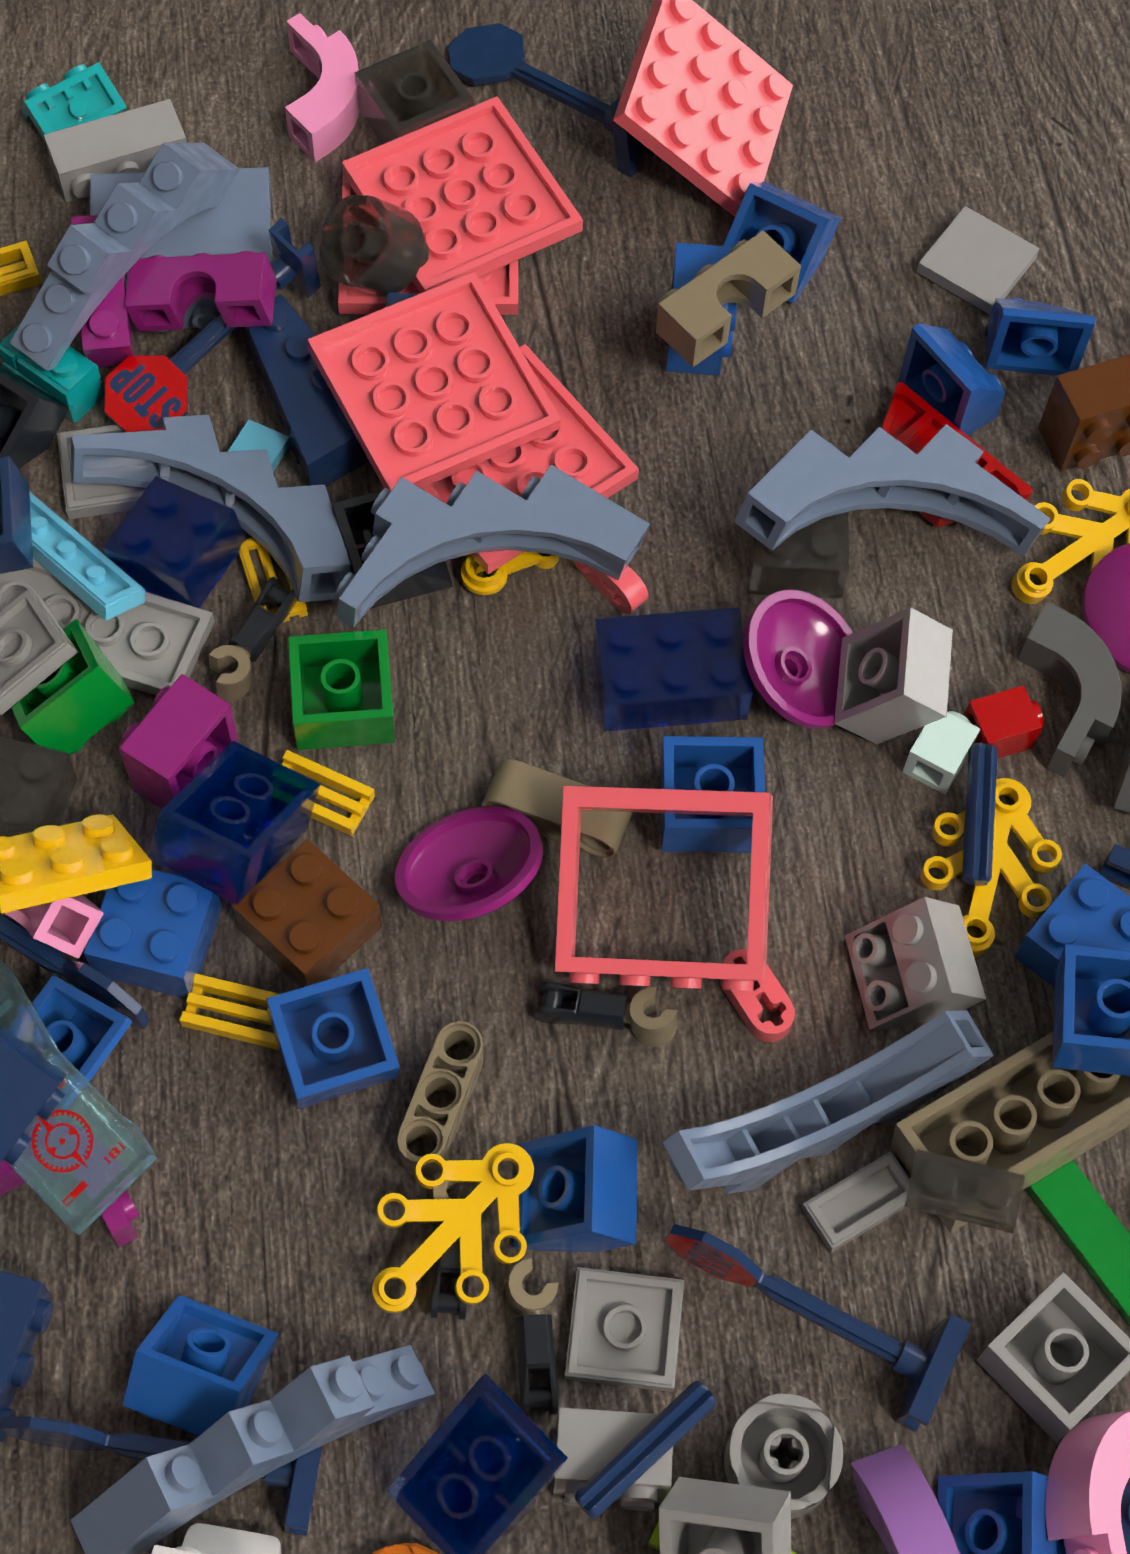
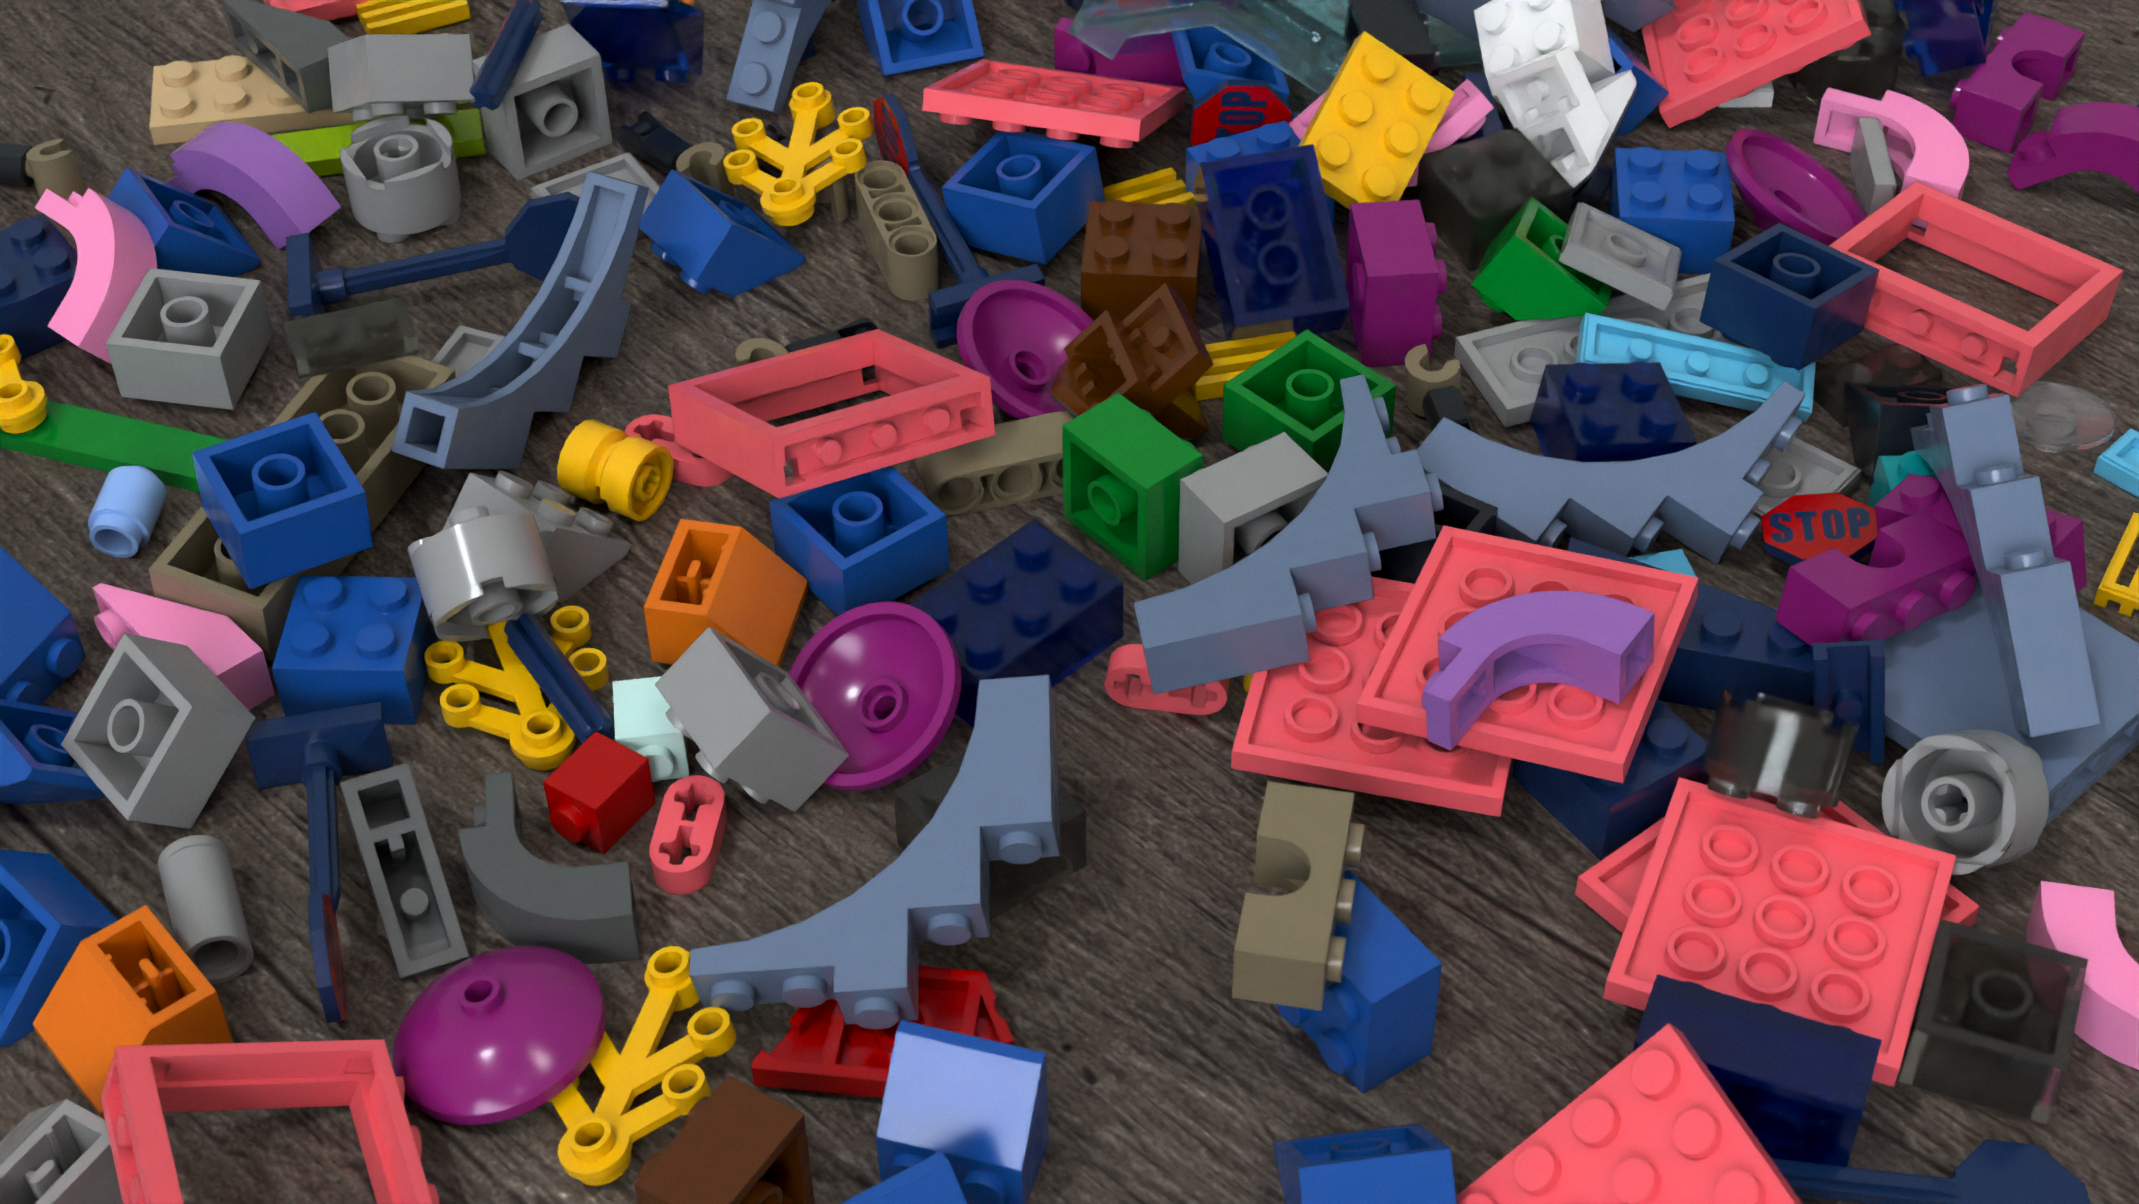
camera: 145 degrees right, 20 degrees down
none -> light grey brick [407,506,559,642]
none -> yellow wheel [557,419,673,522]
none -> orange slope [643,519,809,667]
none -> coral beam [649,775,727,895]
none -> dark blue piece [873,93,1045,349]
none -> coral plate [922,59,1186,148]
none -> reddish brown piece [1050,282,1214,441]
none -> green brick [1062,393,1203,581]
none -> light grey brick [1178,432,1328,585]
none -> medium lavender arch [1422,591,1655,750]
none -> clear blue brick [1633,974,1882,1167]
none -> light grey brick [1882,729,2049,875]

